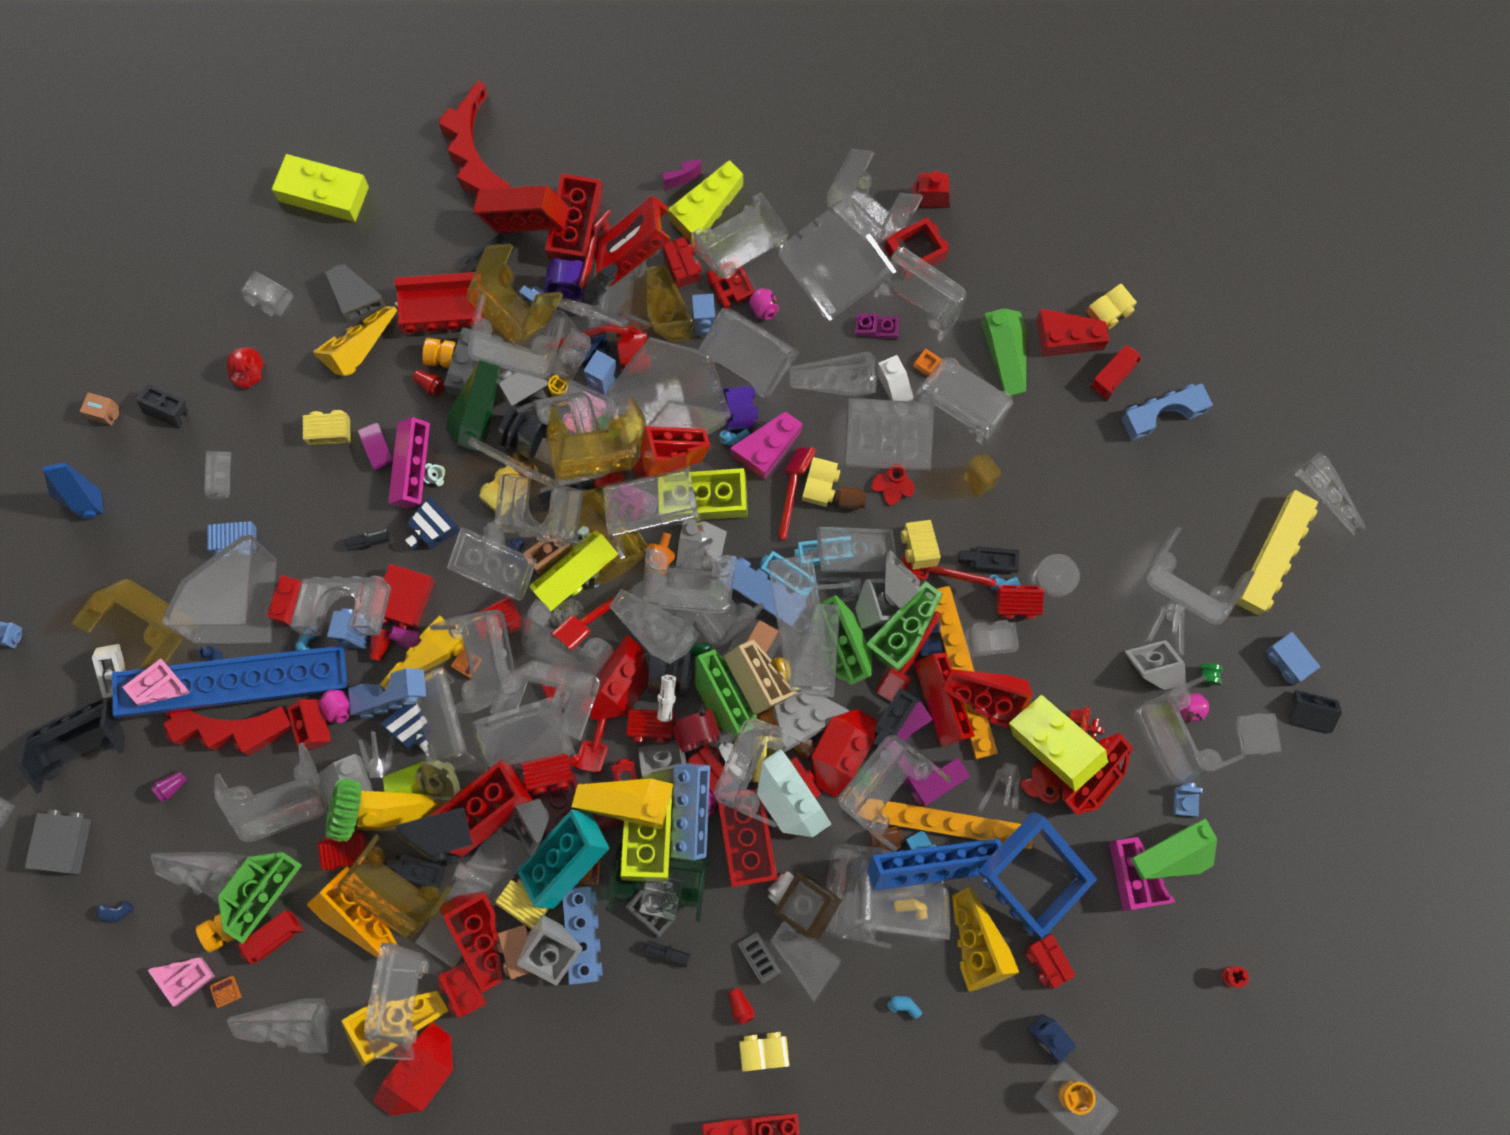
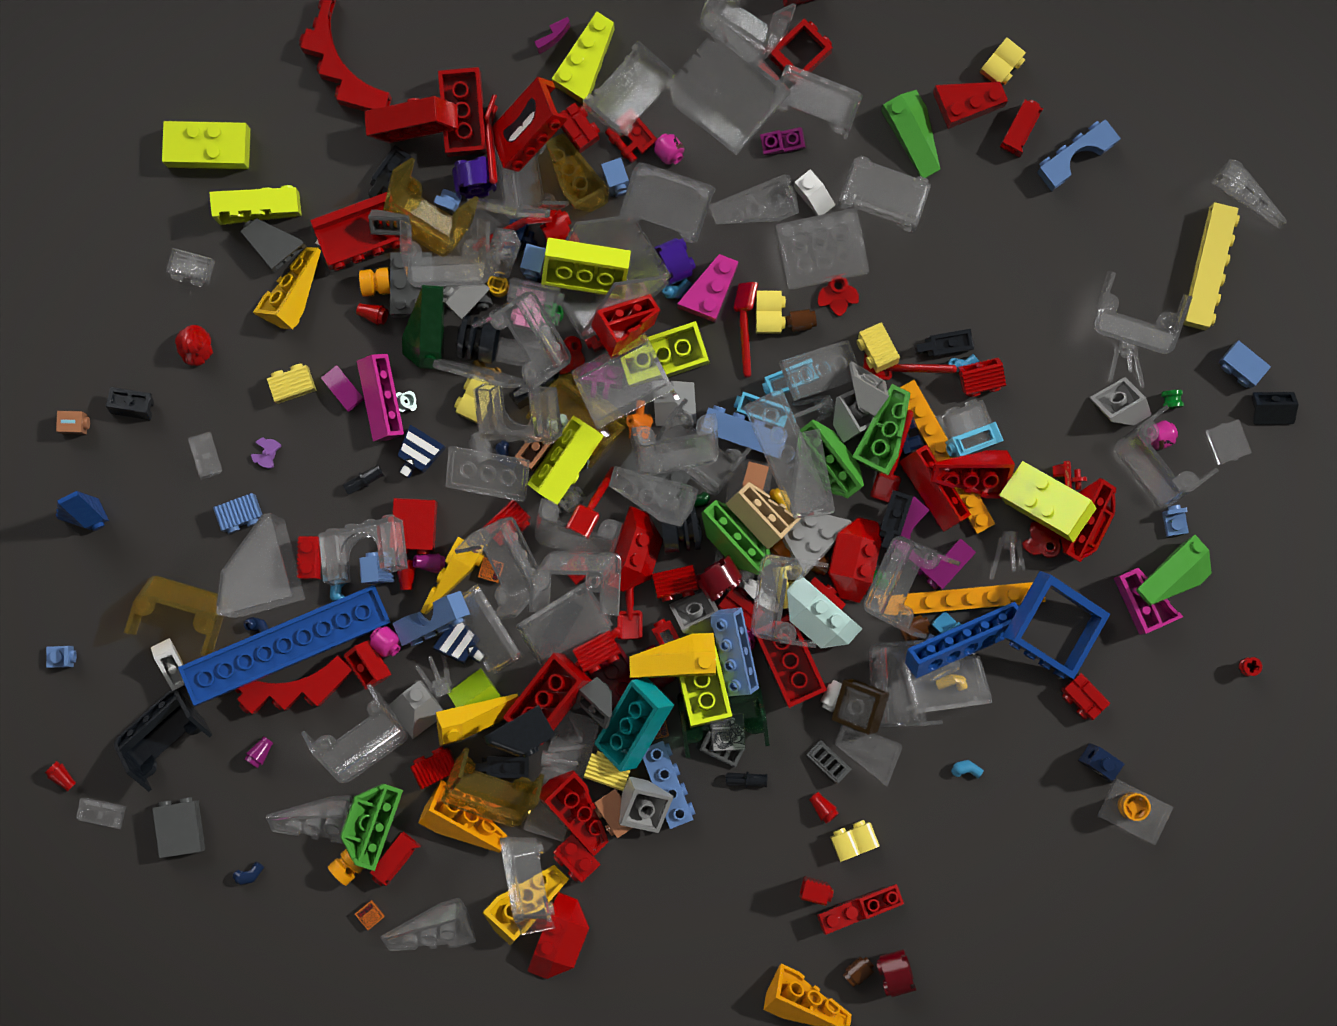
camera: 10 degrees left, 10 degrees up
bright pink wing [123,659,190,706] -> none
bright pink wing [148,958,215,1007] -> none
bright green gear [325,779,362,842] -> none
olive plate [415,759,460,803] -> none
clear yellow windscreen [546,397,646,479] -> none
black hinge [580,263,619,311] -> none
white pin [657,675,676,722] -> none
orange tile [913,348,942,378] -> none
yellow wedge [952,886,1019,992] -> none
clear yellow brick [963,453,1002,497] -> none
clear tile [1036,554,1080,597] -> none
none -> neon yellow wedge [209,185,302,225]
none -> medium lavender piece [251,437,281,469]
none -> dark grey slope [368,210,412,236]
none -> neon yellow brick [541,238,631,298]
none -> red brick [799,876,834,906]
none -> medium azure window [945,422,1004,458]

